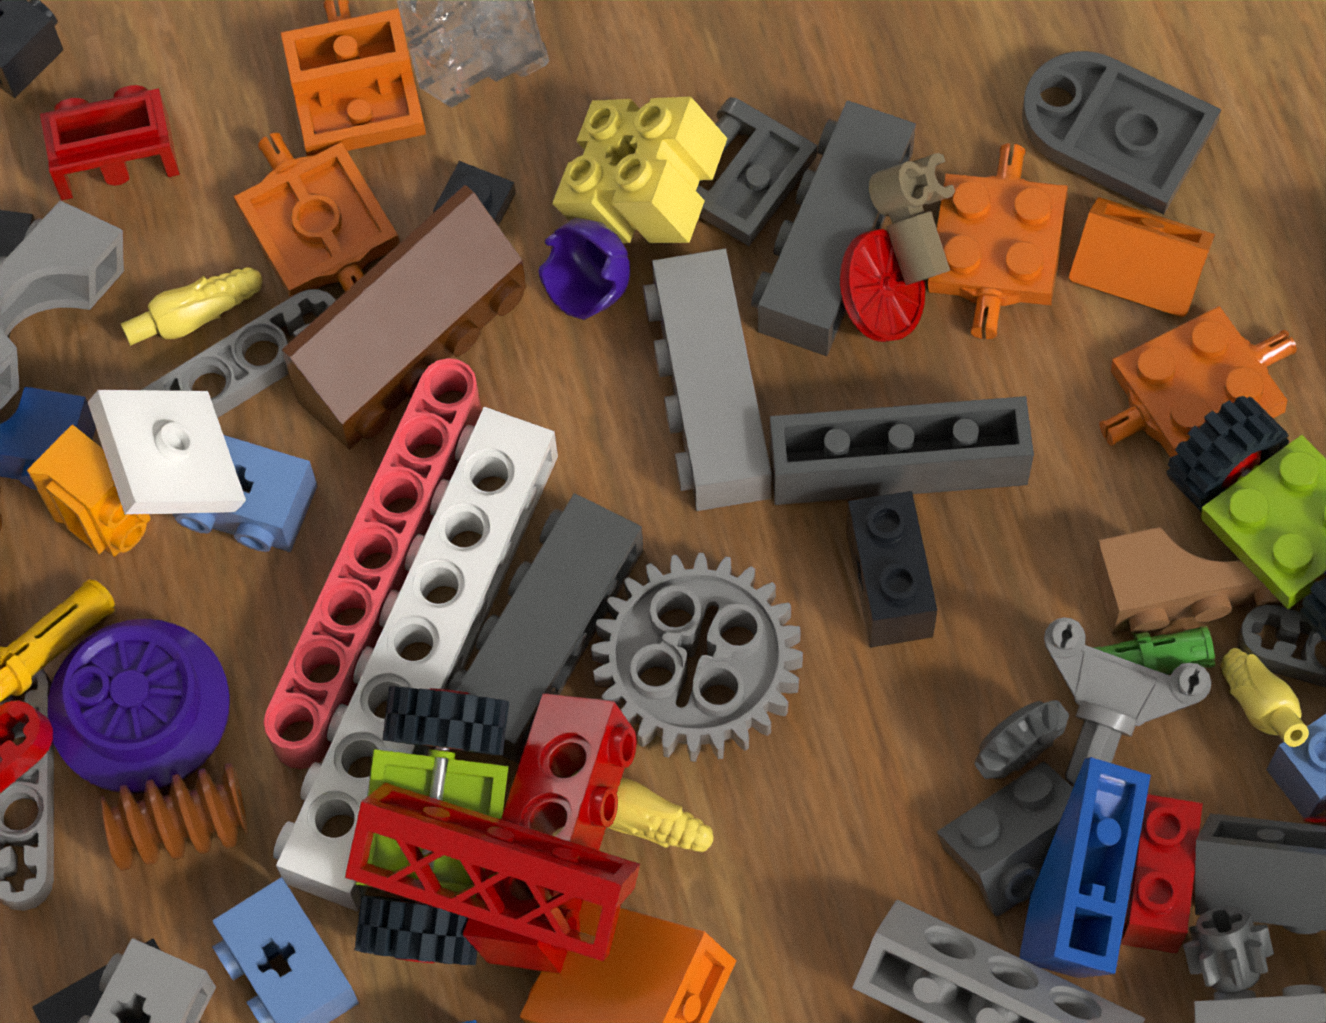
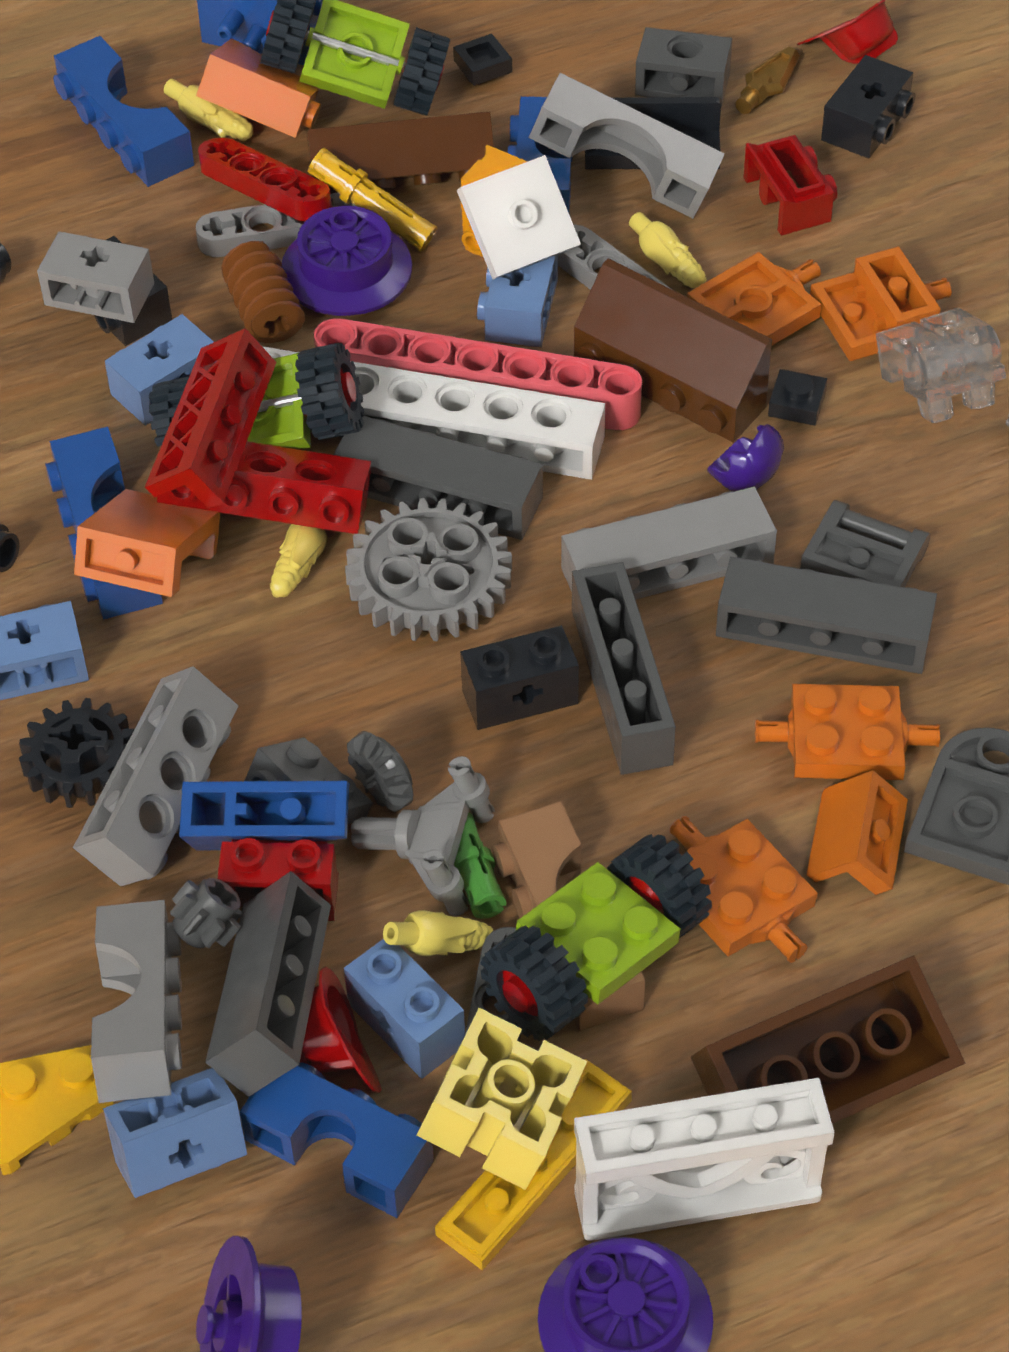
camera: 80 degrees right, 15 degrees down
light yellow brick [552,97,728,243] -> none
red wheel [840,229,926,342] -> none
dark tan bar [869,153,955,285] -> none

